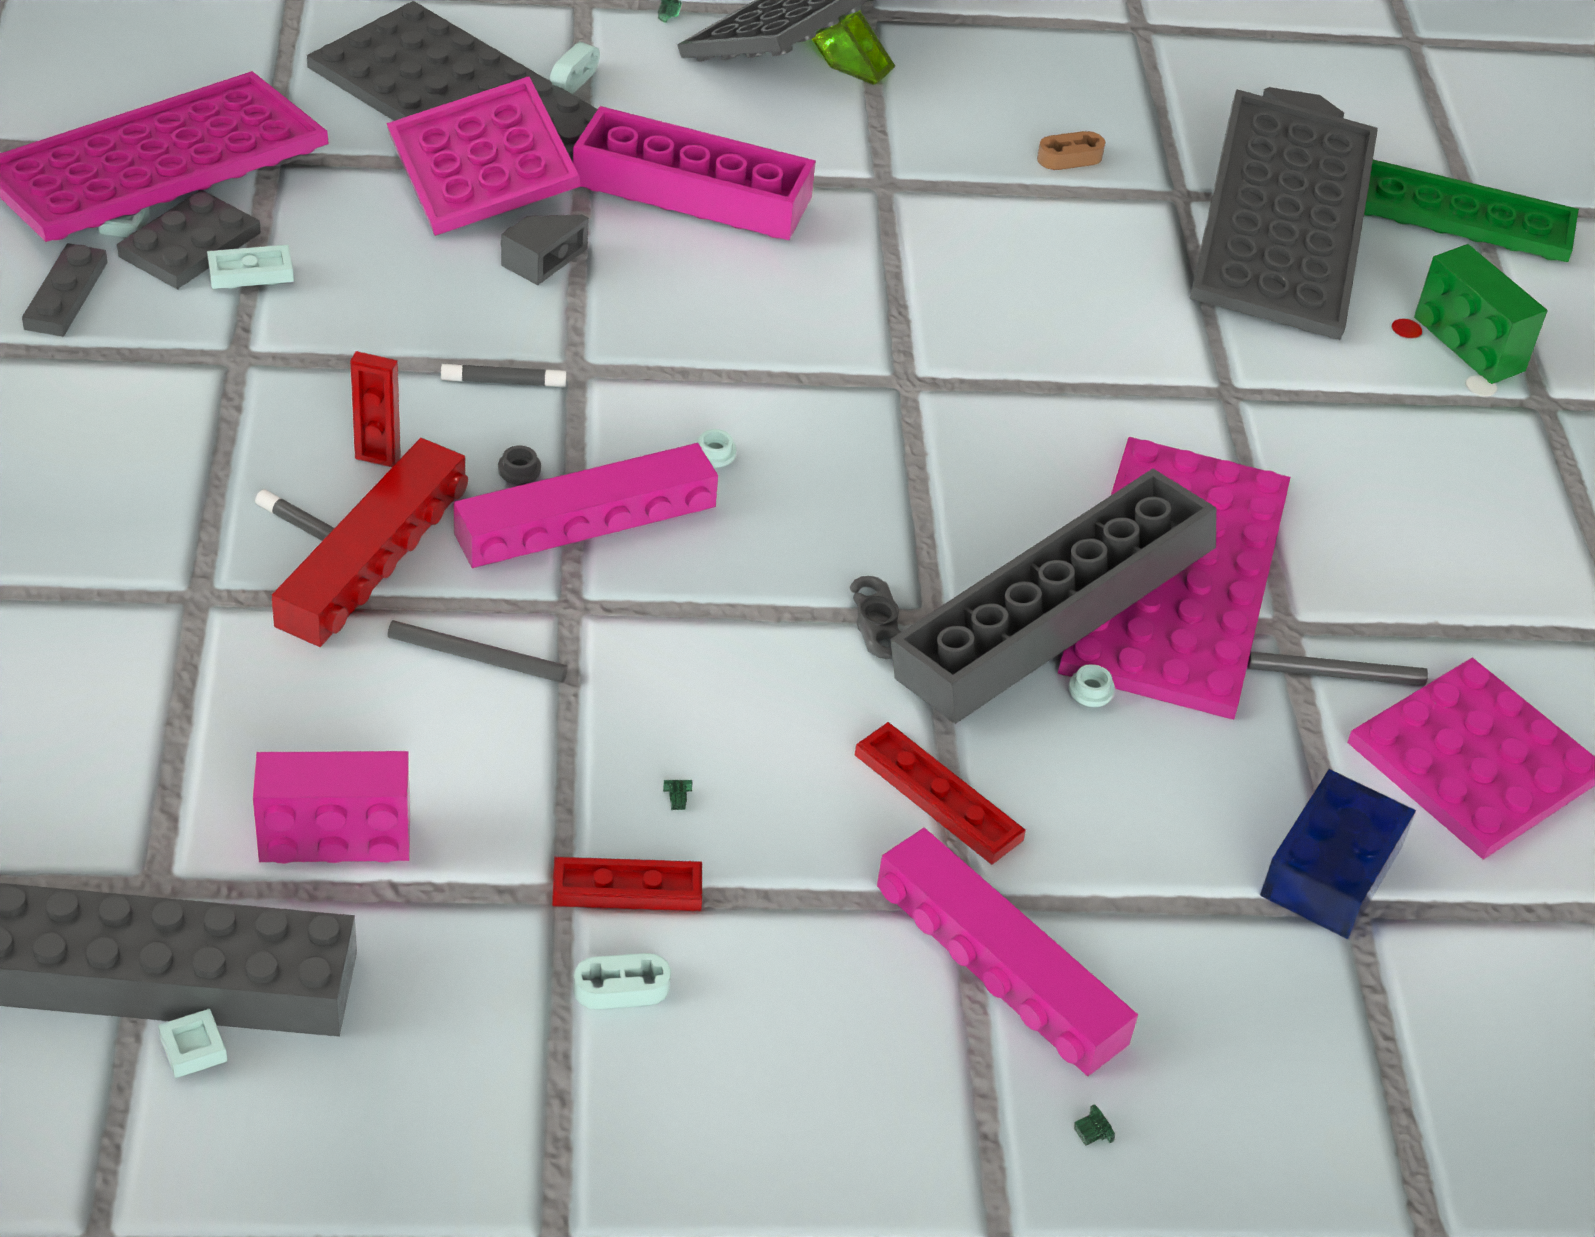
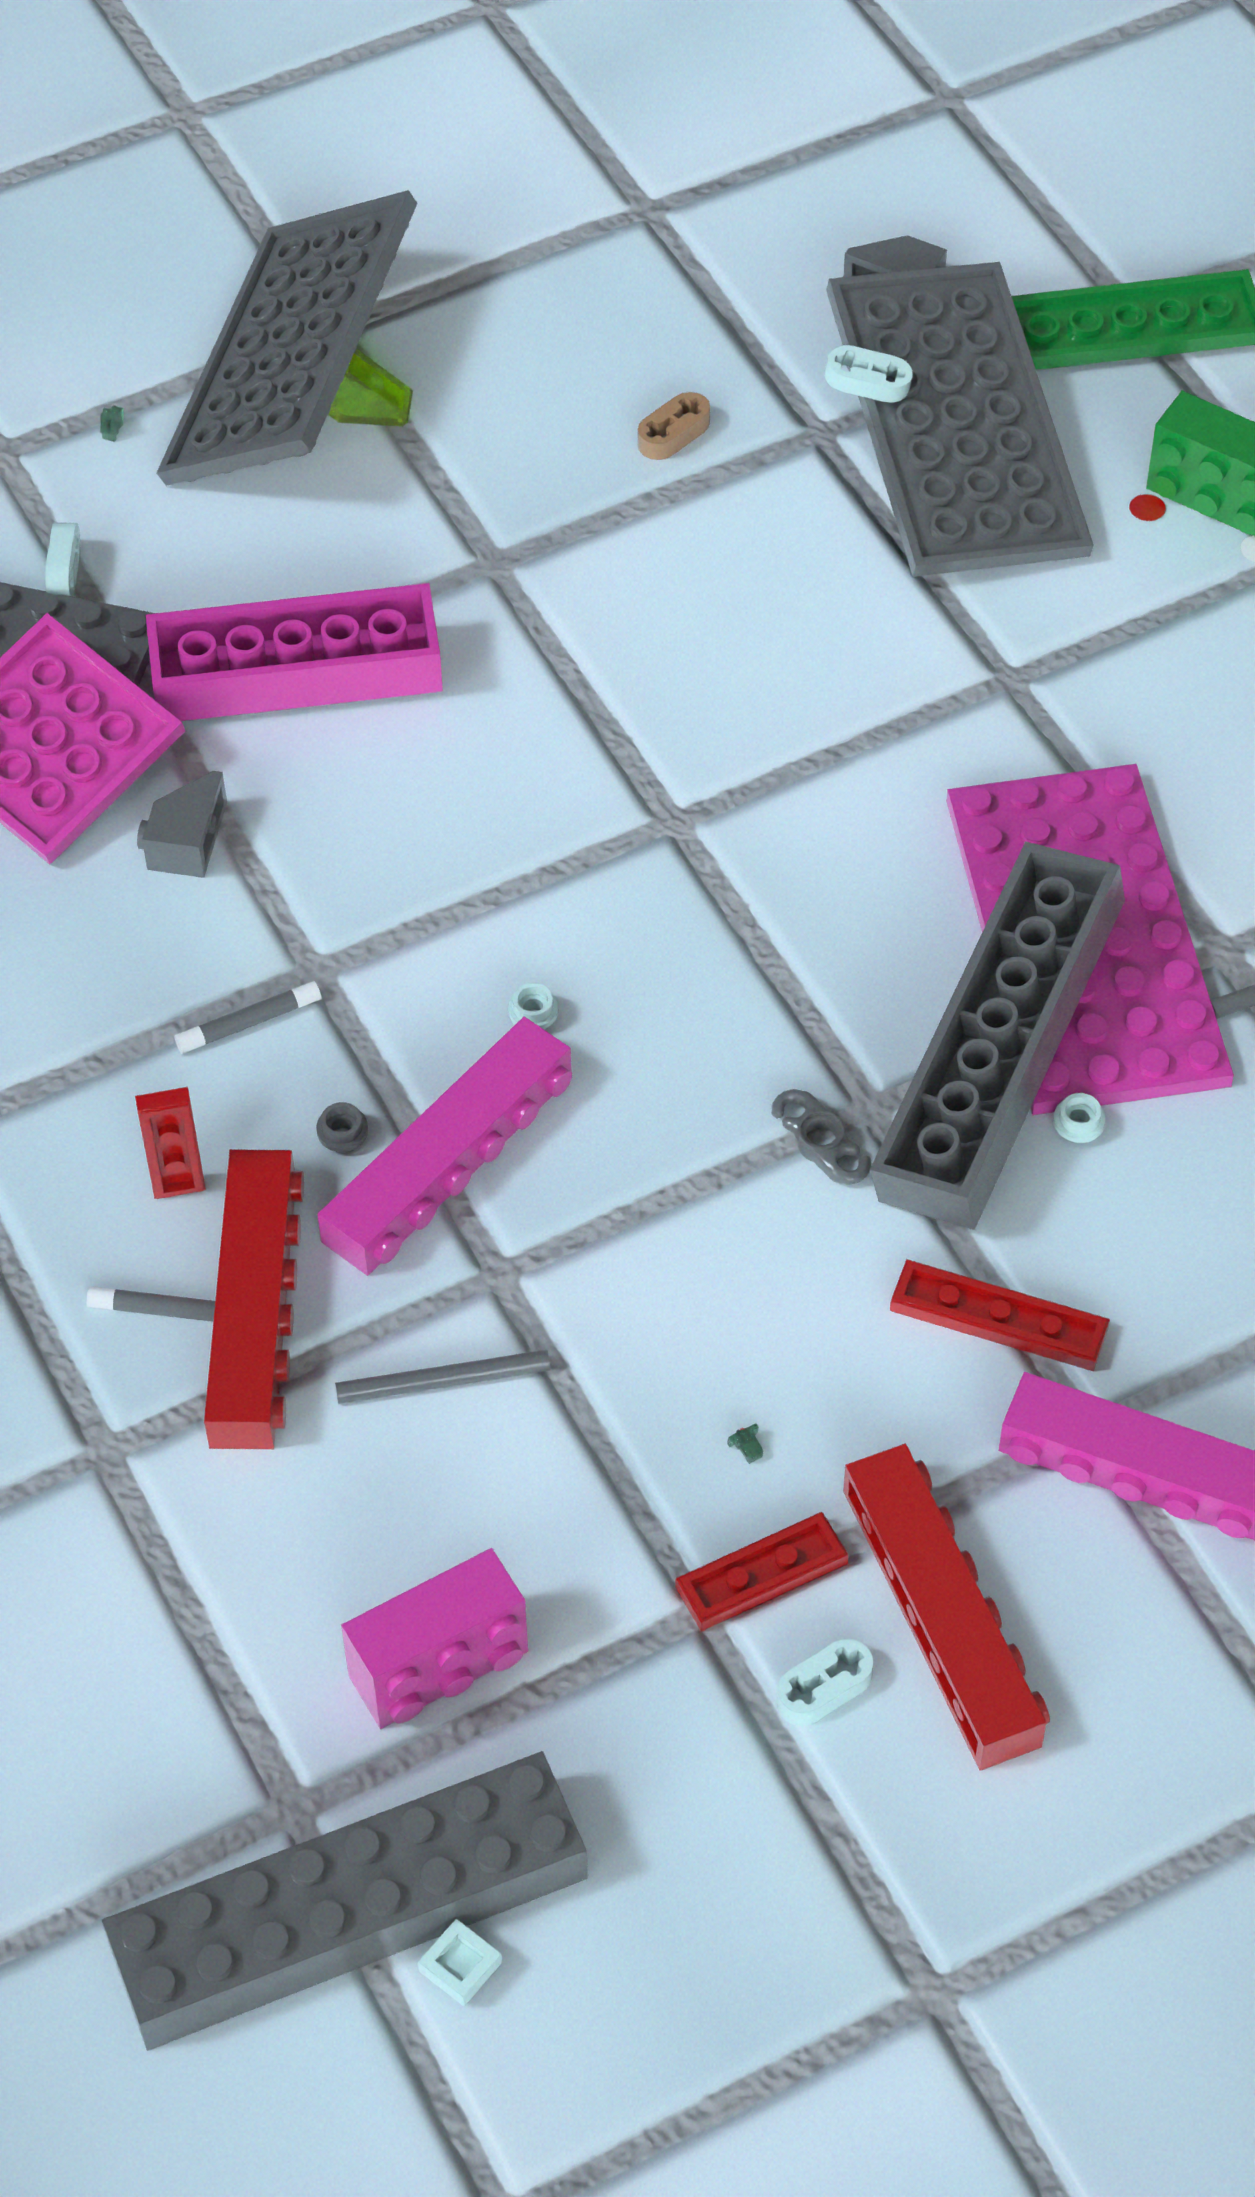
camera: 20 degrees left, 10 degrees up
none -> light aqua beam [825,345,912,403]
none -> red brick [843,1443,1050,1771]

